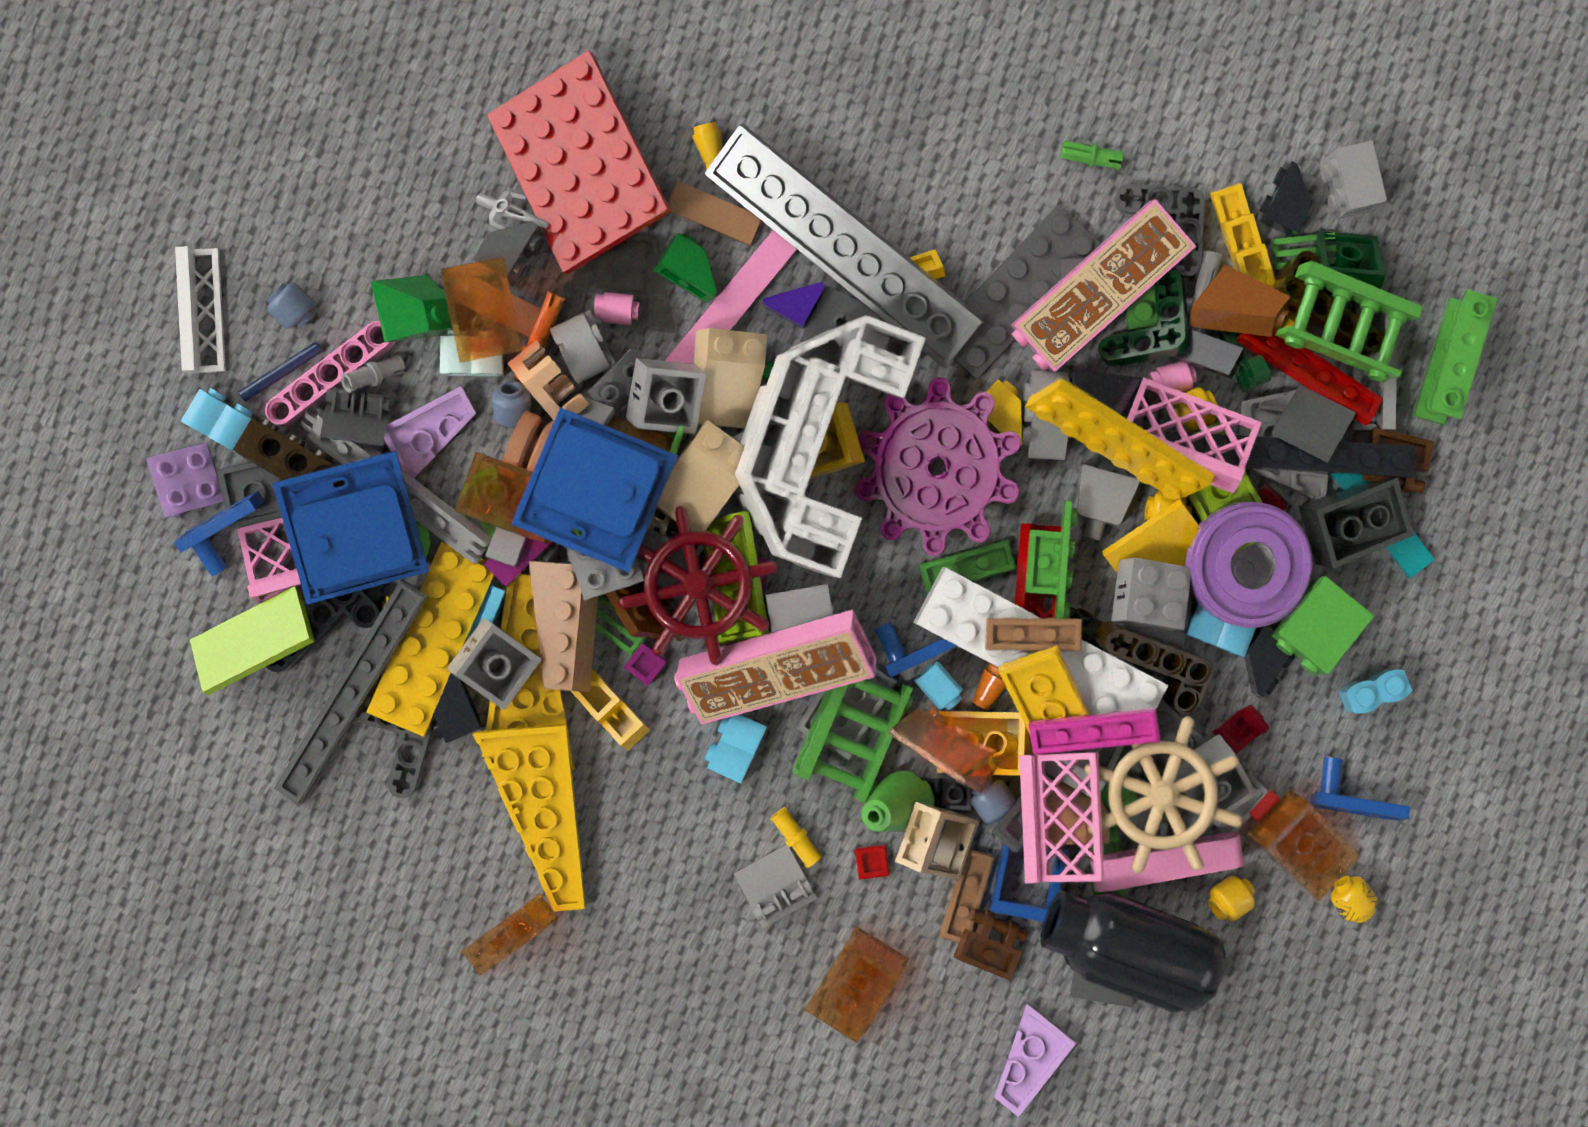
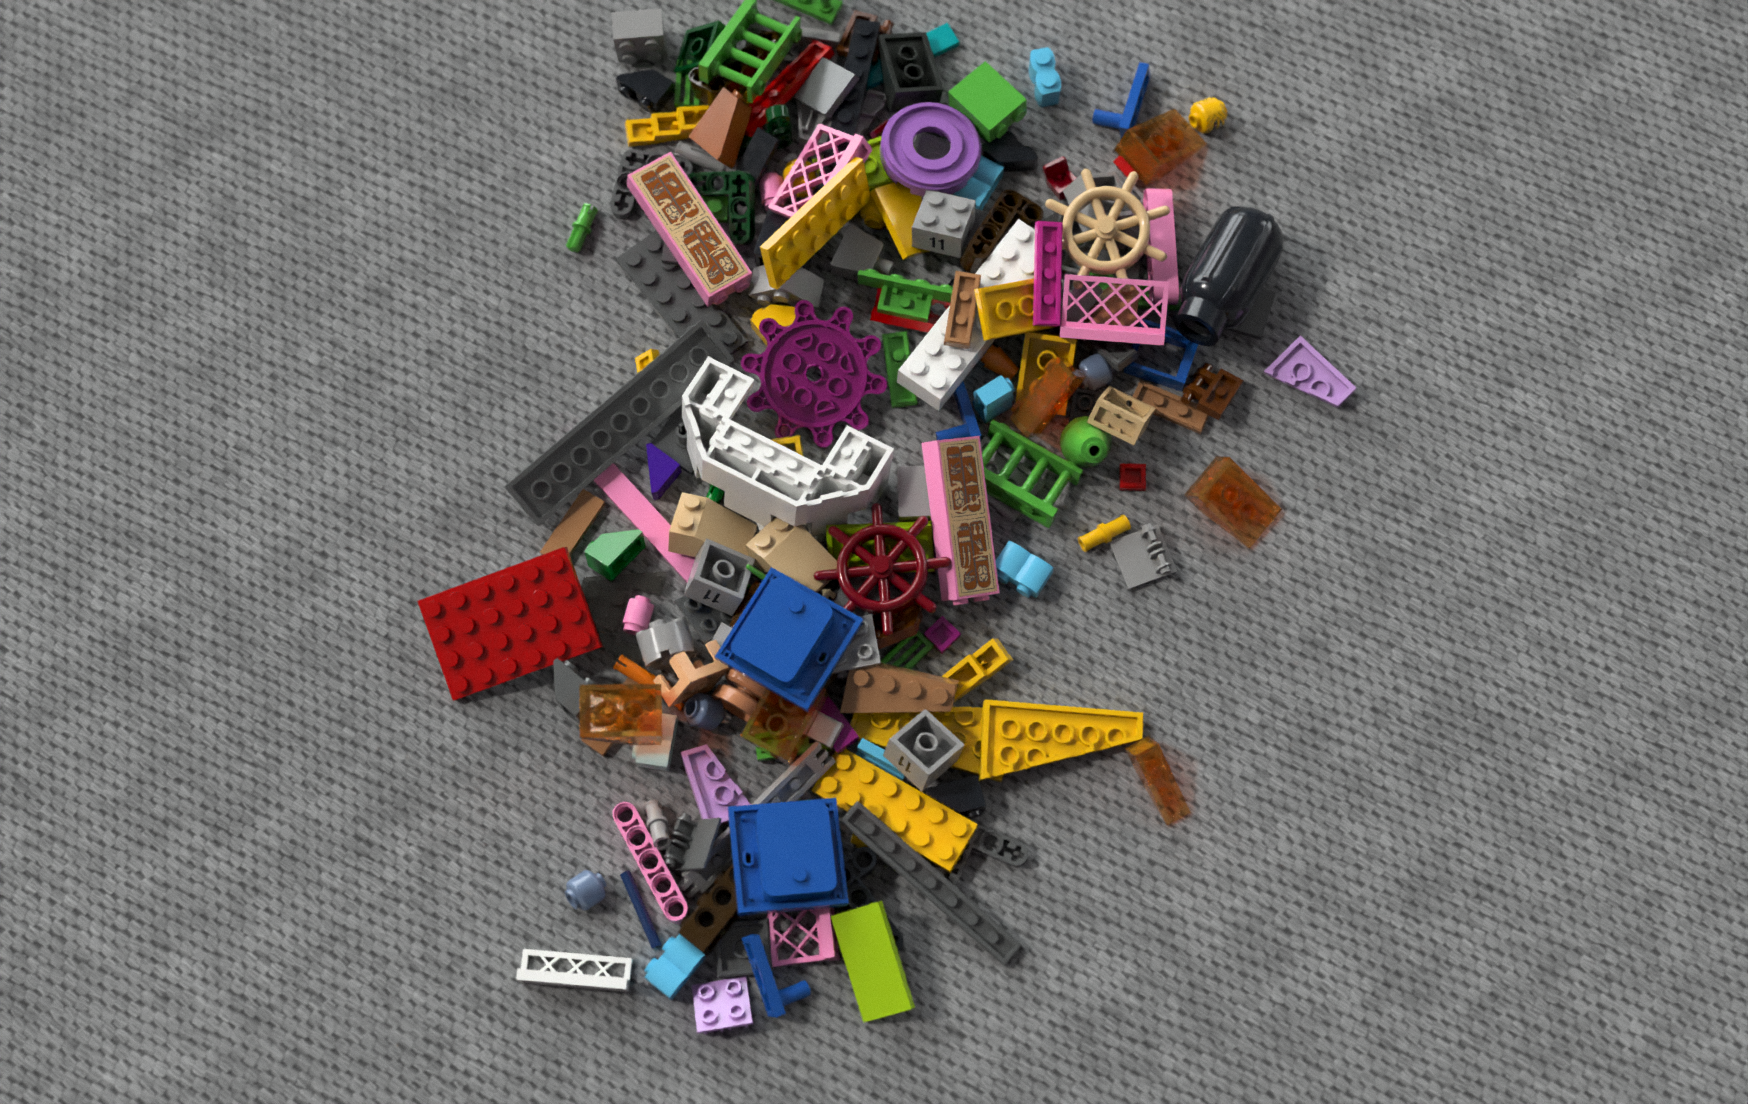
camera: 80 degrees left, 15 degrees down
green slope [371,275,456,343] -> none
light grey piece [476,190,549,229] -> none
yellow cone [692,121,723,169] -> none
yellow head [1208,875,1255,922] -> none

